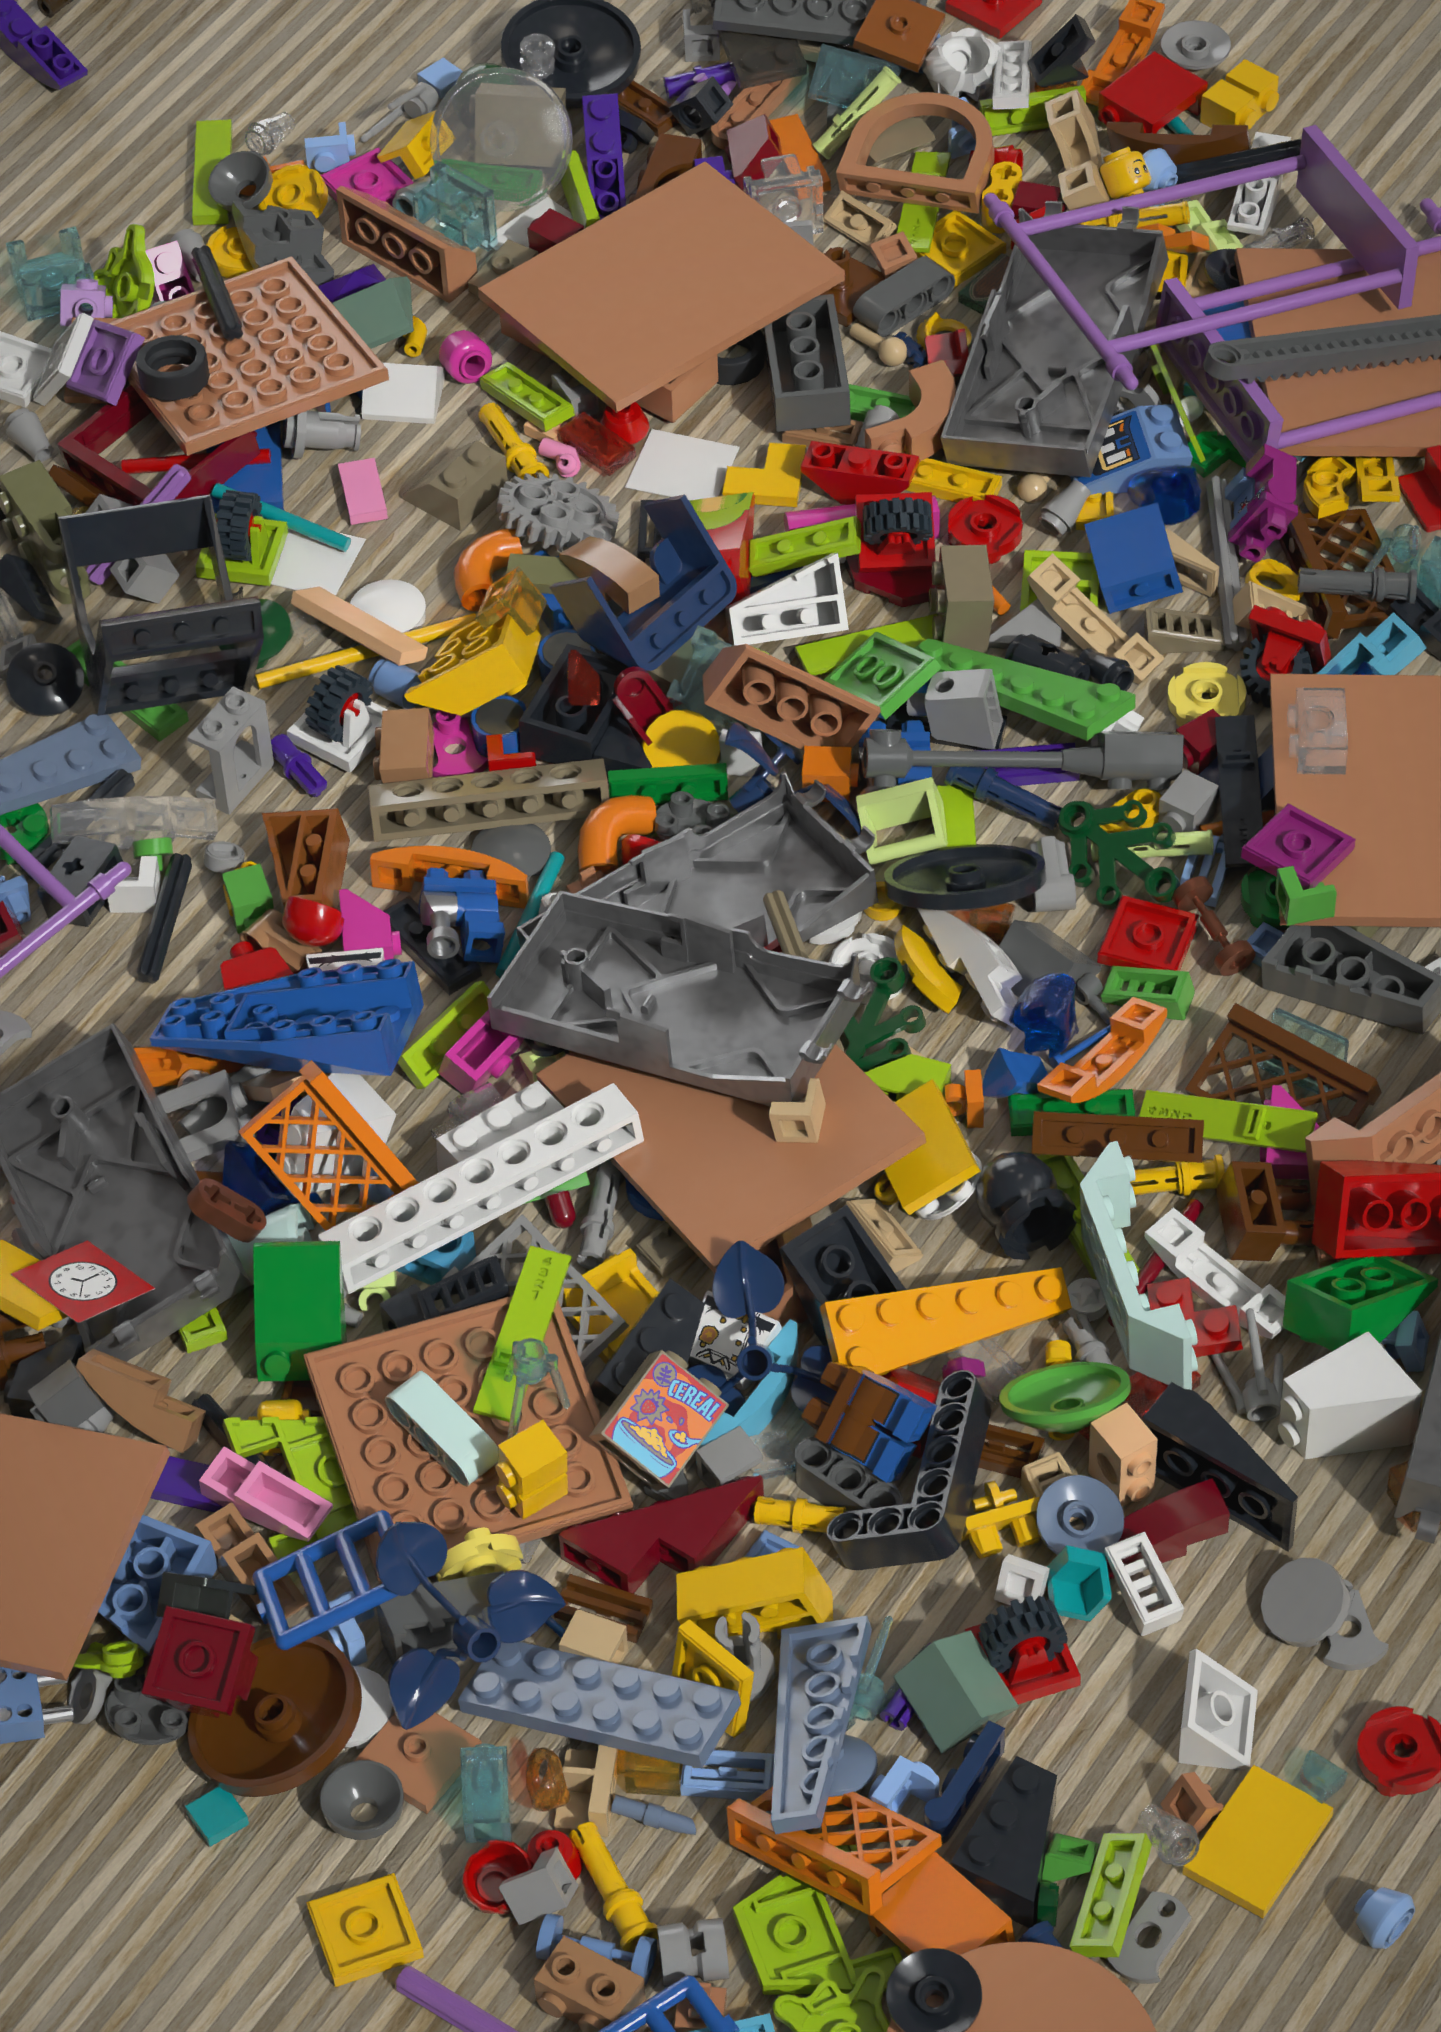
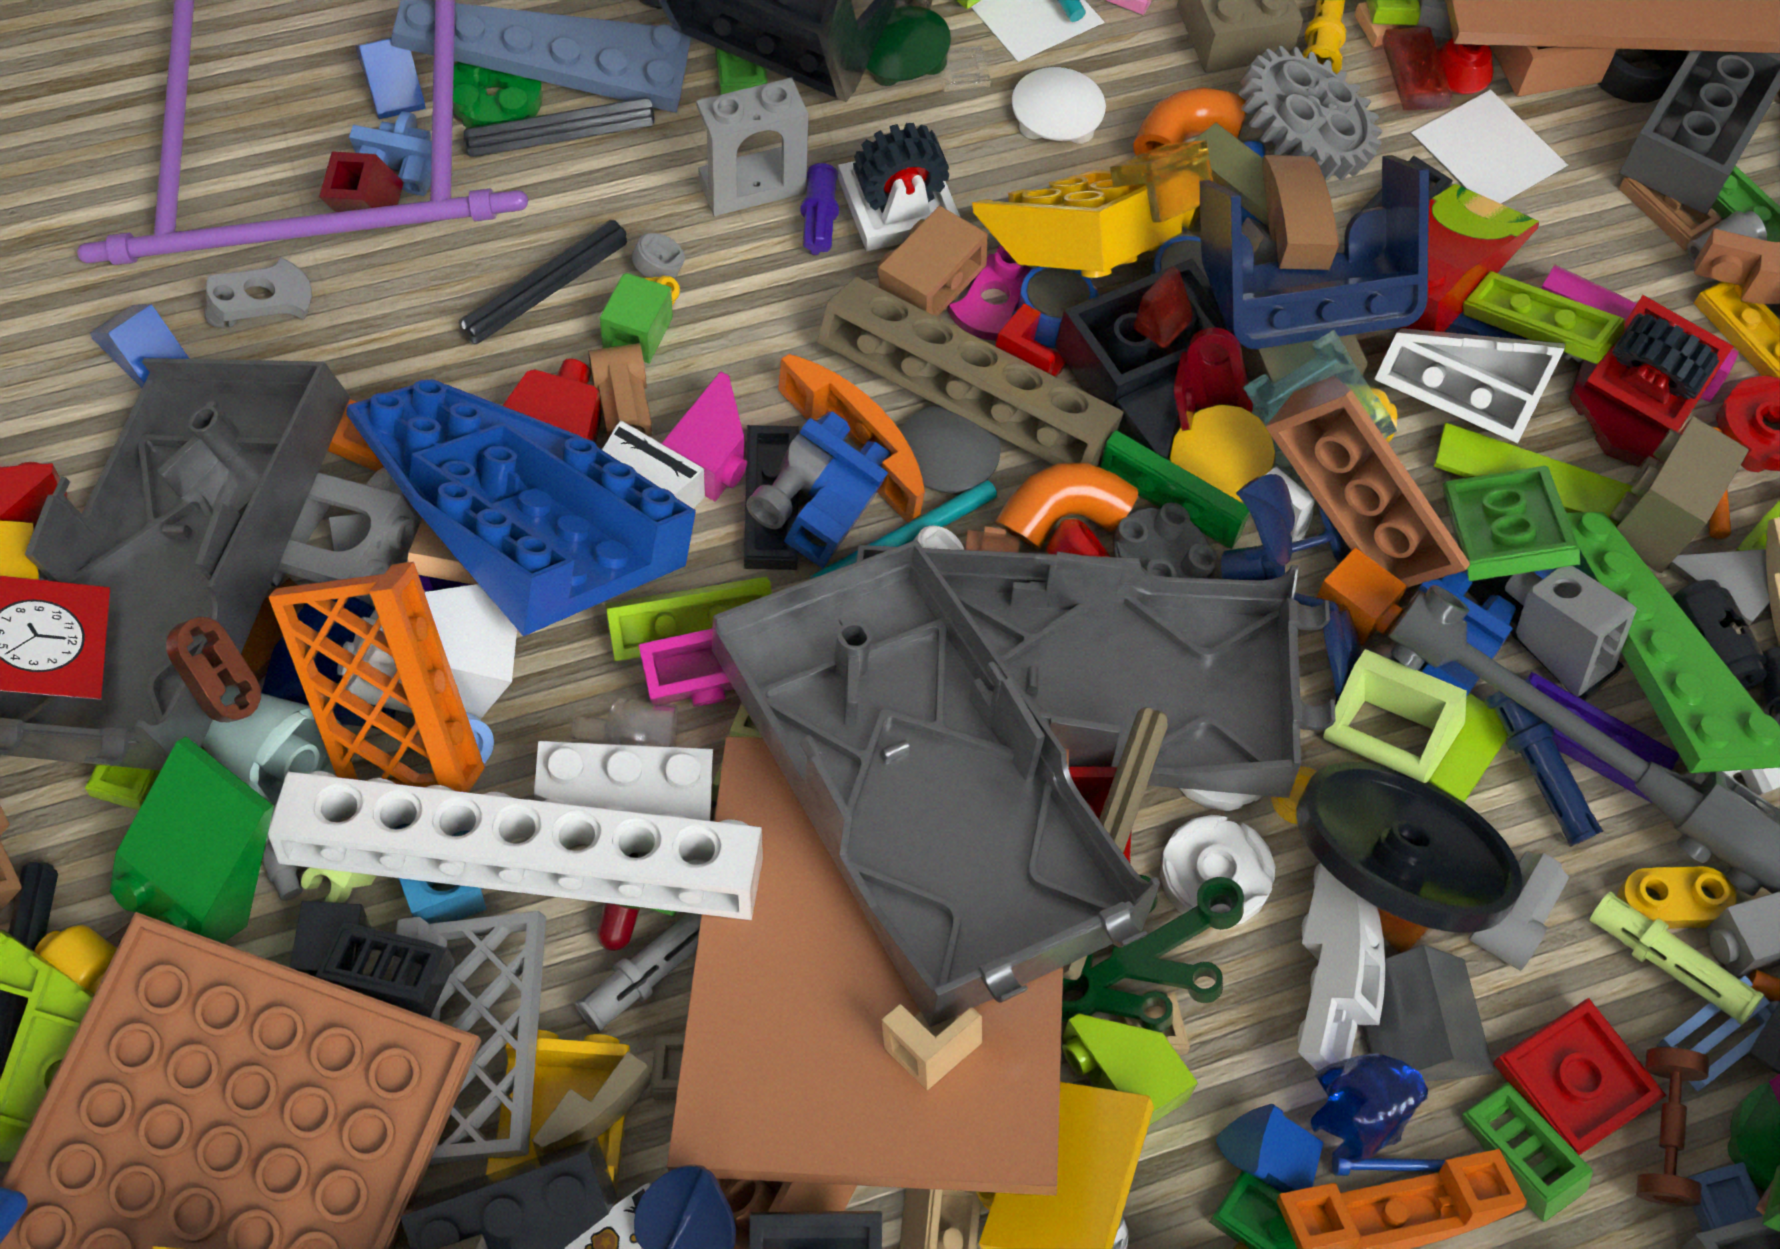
camera: 30 degrees right, 10 degrees up
black brick [37,835,123,927] -> none
clear slope [49,796,218,850] -> none
white panel [108,856,161,913] -> none
bright green tile [132,837,173,872] -> none
yellow piece [255,613,477,689] -> none
dark orange wedge [262,808,350,909] -> none
red hair [282,896,345,947] -> none
light nougat tile [291,586,428,666] -> none
medium blue brick [369,659,421,709] -> none
light aqua beam [385,1371,498,1487] -> none
lime piece [473,1245,572,1424] -> none
clear light blue plant [504,1338,570,1440] -> none
bright pink arm [538,437,581,478] -> none
yellow tile [722,442,806,507] -> none
red slope [800,441,920,505] -> none
yellow tile [894,925,963,1014] -> none
orange tile [944,1069,984,1128] -> none
dark green plant [1058,800,1180,910] -> none
dark grey hand [1074,973,1112,1026] -> none
none -> dark tan slope [532,1052,651,1157]

